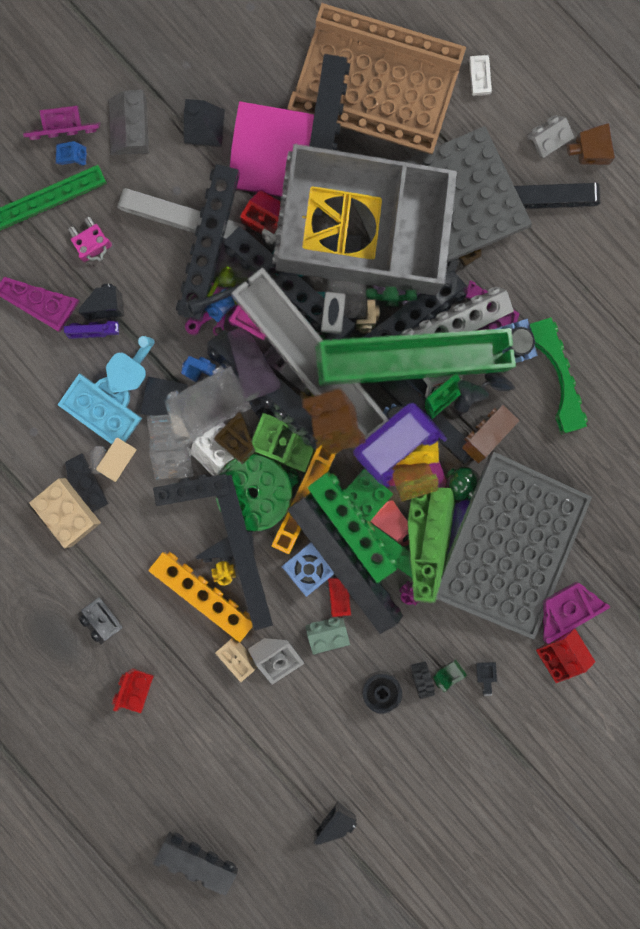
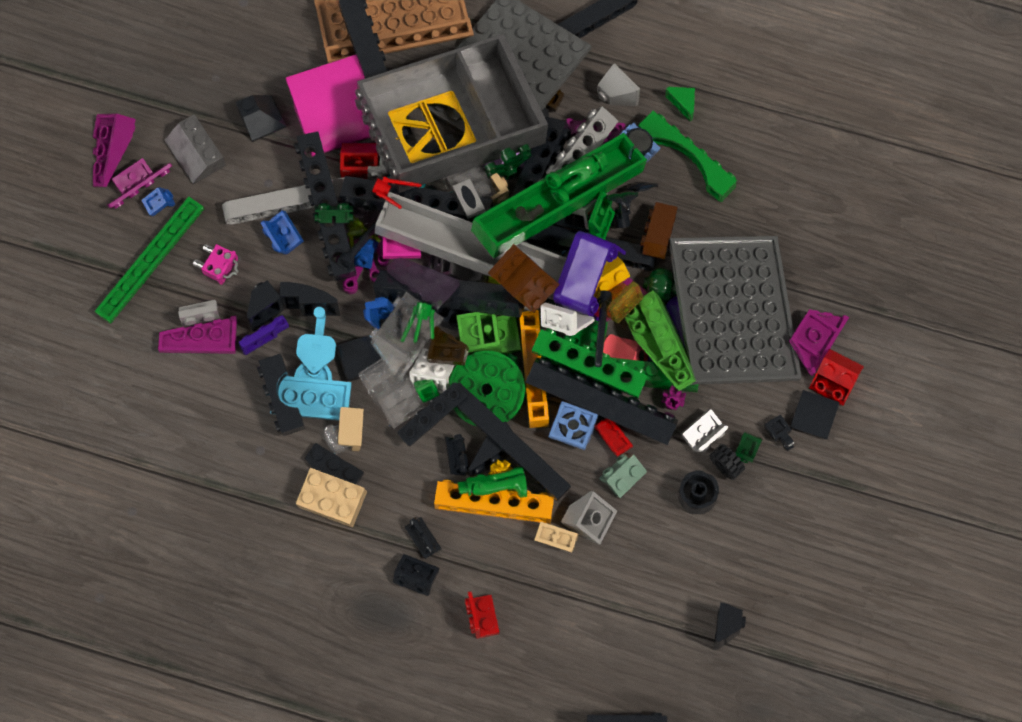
camera: 30 degrees left, 15 degrees down
none -> magenta wedge [93,114,136,187]
none -> light grey bracket [178,300,220,326]
none -> black arch [257,353,305,436]
none -> blue bracket [261,210,304,255]
none -> black slope [280,282,340,316]
none -> dark green hinge [314,203,353,223]
none -> red plant [372,176,422,209]
none -> green plant [401,302,435,343]
none -> black hinge [405,517,442,559]
none -> green slope [413,379,440,403]
none -> black hinge [445,434,469,476]
none -> green piece [457,467,527,498]
none -> clear smoke arm [515,204,544,221]
none -> white bracket [540,303,594,336]
none -> green piece [546,152,609,205]
none -> black piece [594,290,612,368]
none -> light grey slope [597,63,640,106]
none -> green slope [665,87,695,122]
none -> bracket [680,409,728,452]
none -> black slope [790,390,840,439]

